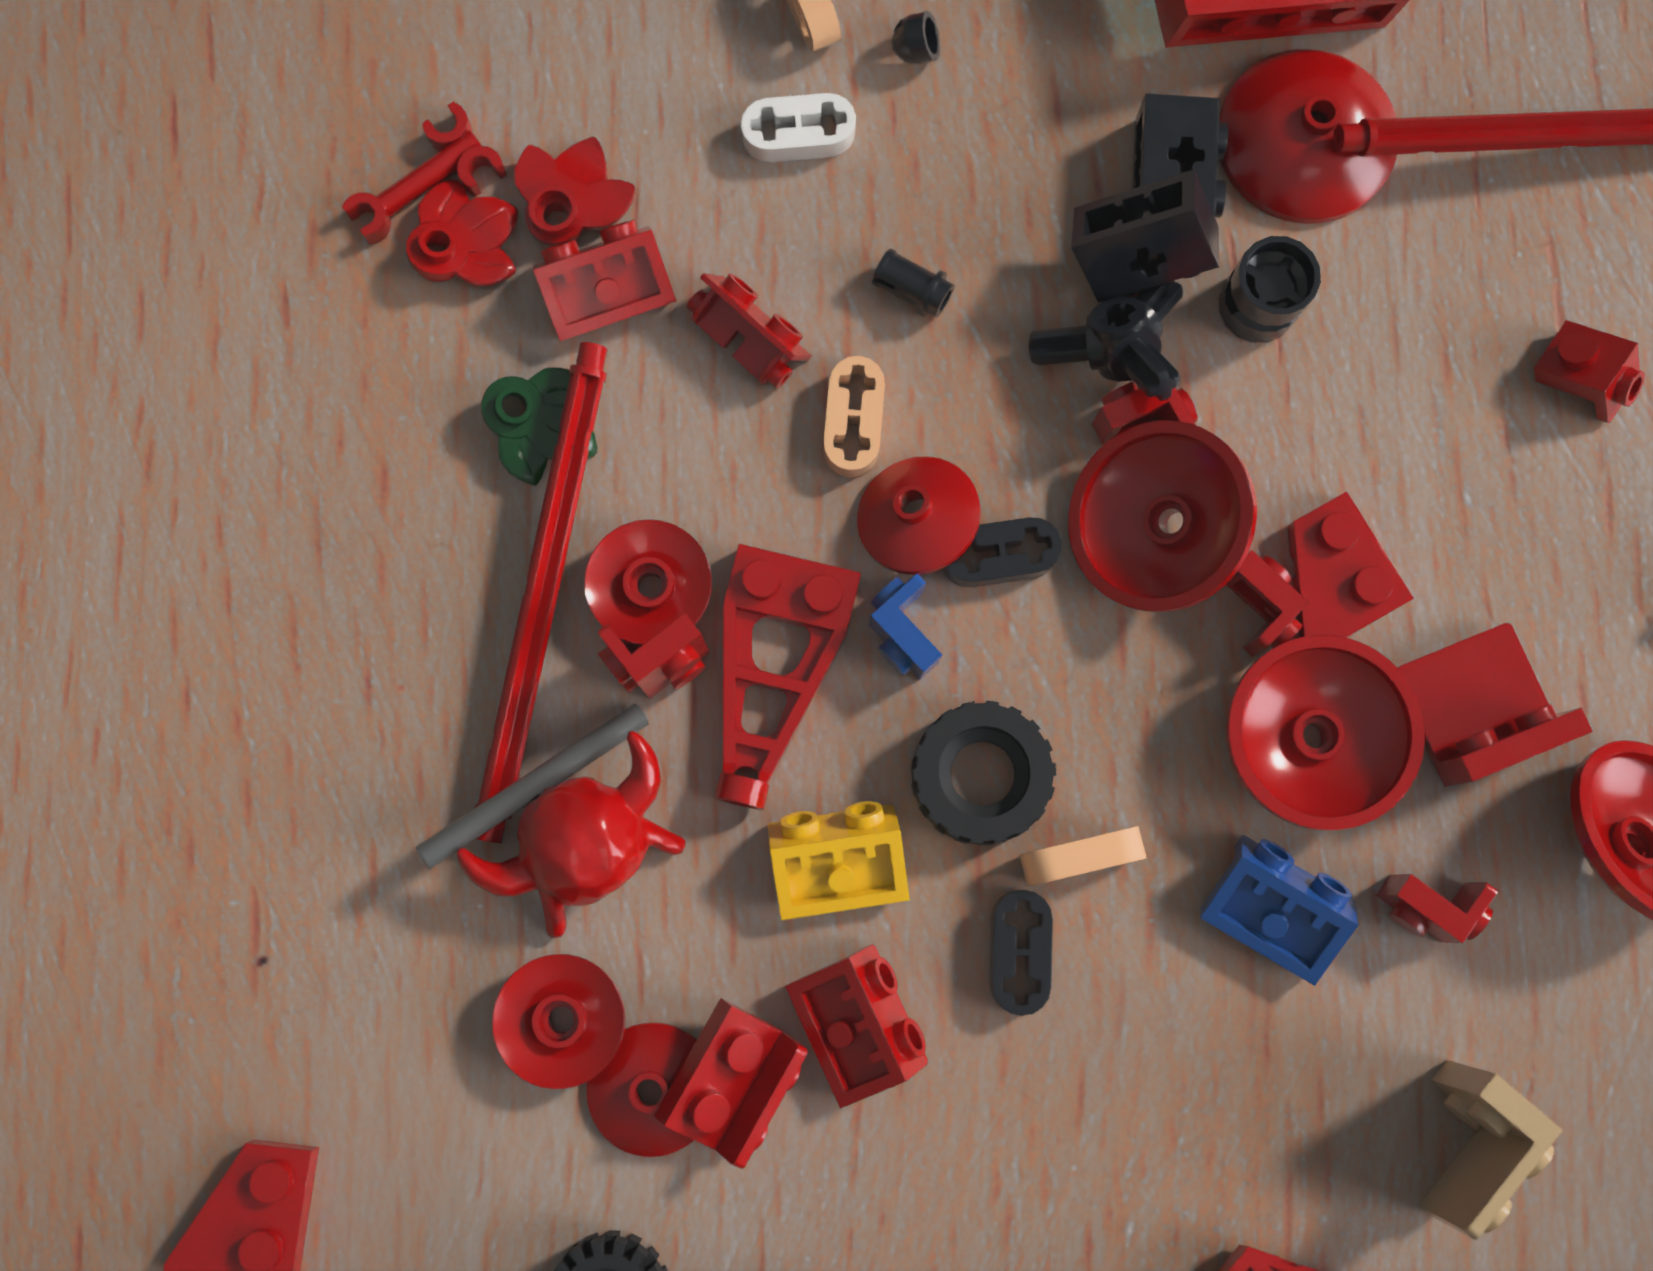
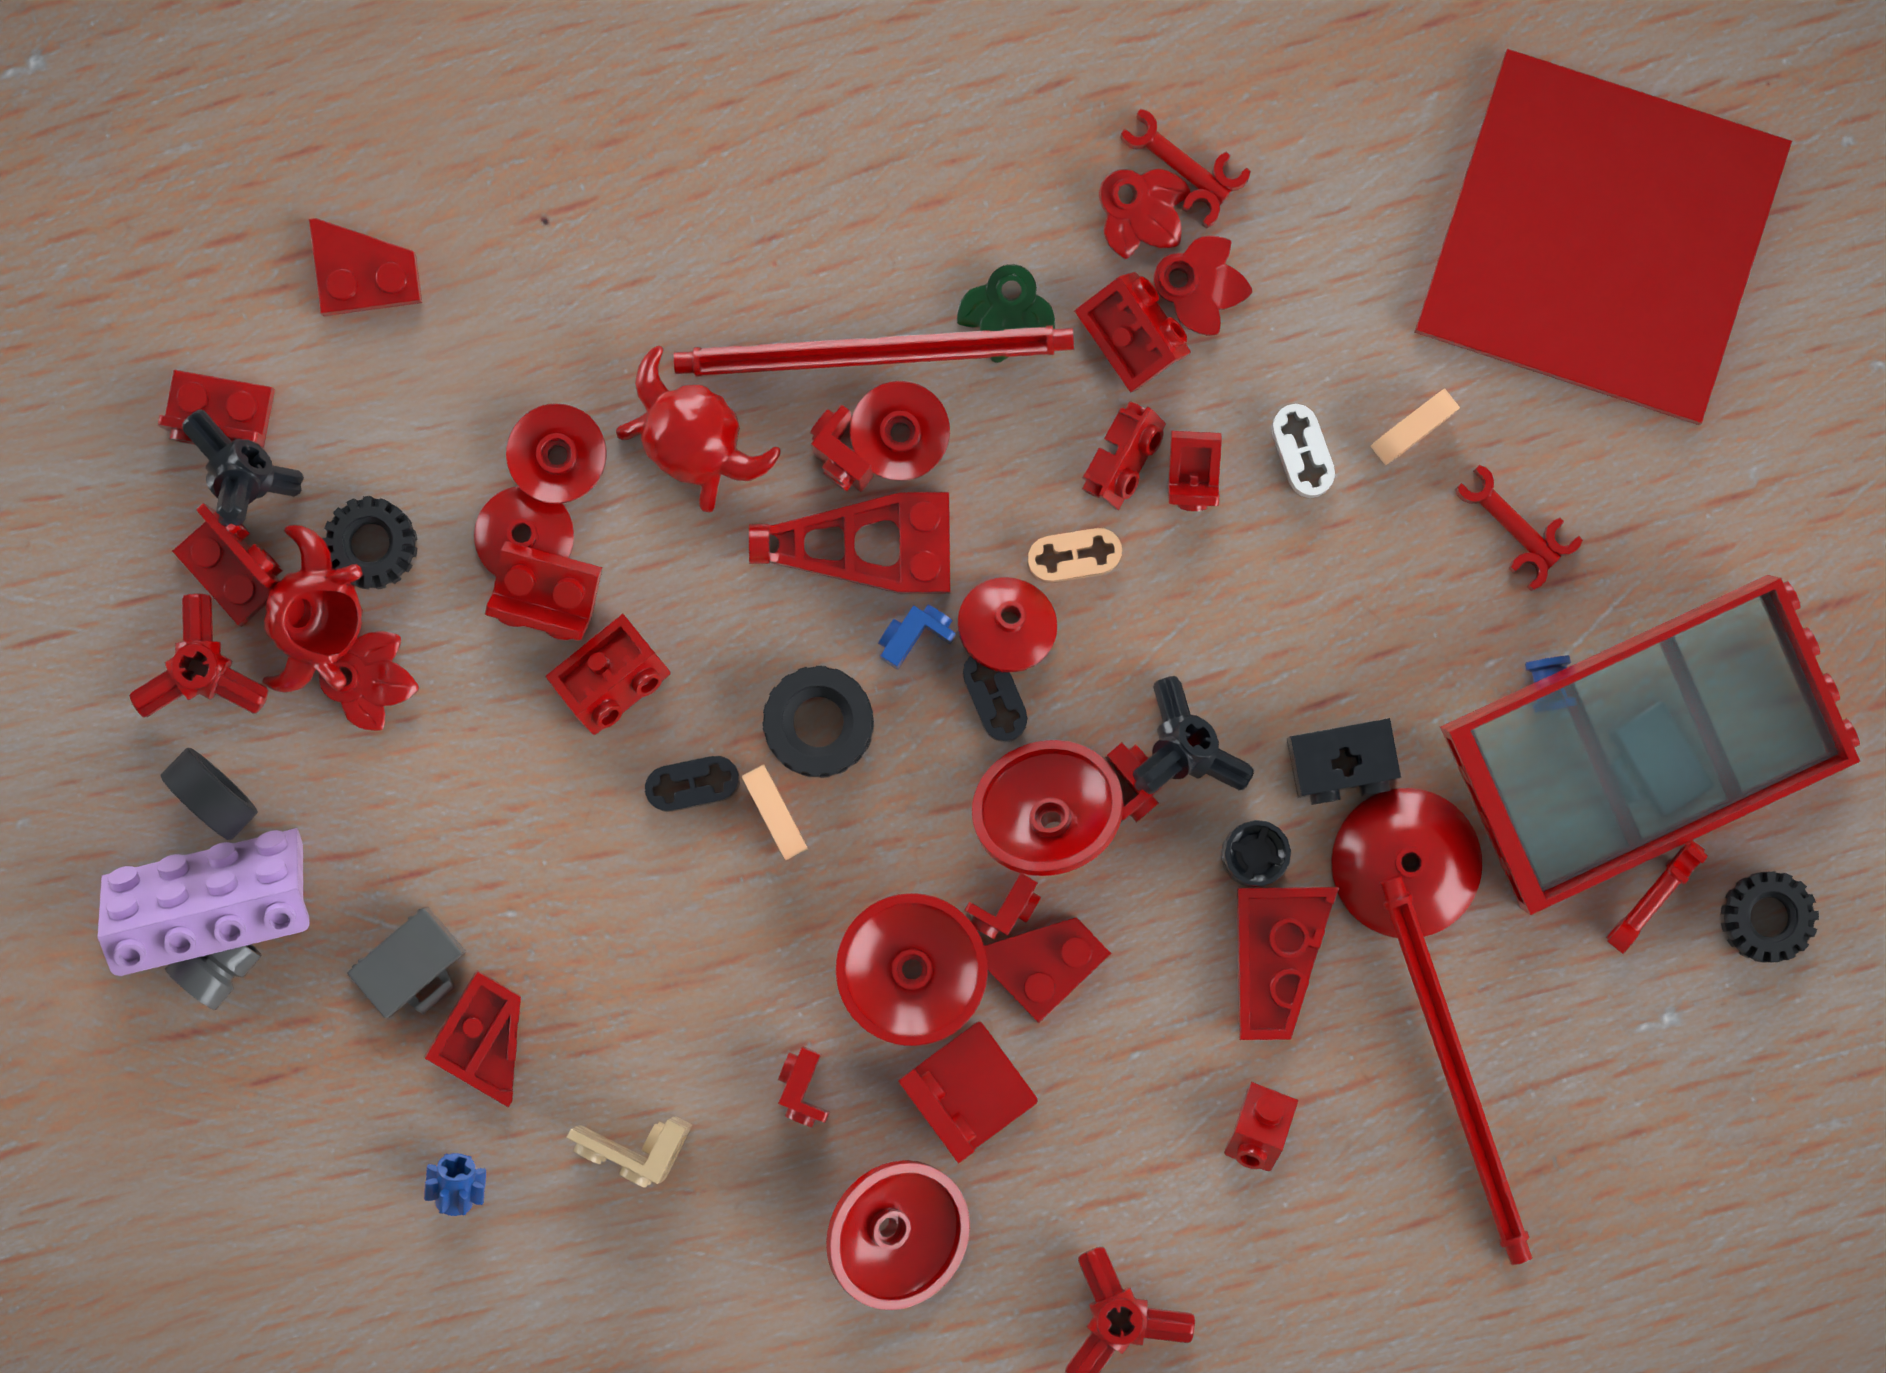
camera: 80 degrees right, 5 degrees up
dark grey bar [415,704,649,869] -> none
yellow bracket [768,801,910,920] -> none
black pin [872,248,955,318] -> none
black hinge [892,11,940,64] -> none
black brick [1071,169,1219,303] -> none
blue bracket [1200,835,1358,986] -> none
none -> red bracket [1168,431,1222,511]
none -> red wing [1237,887,1339,1040]

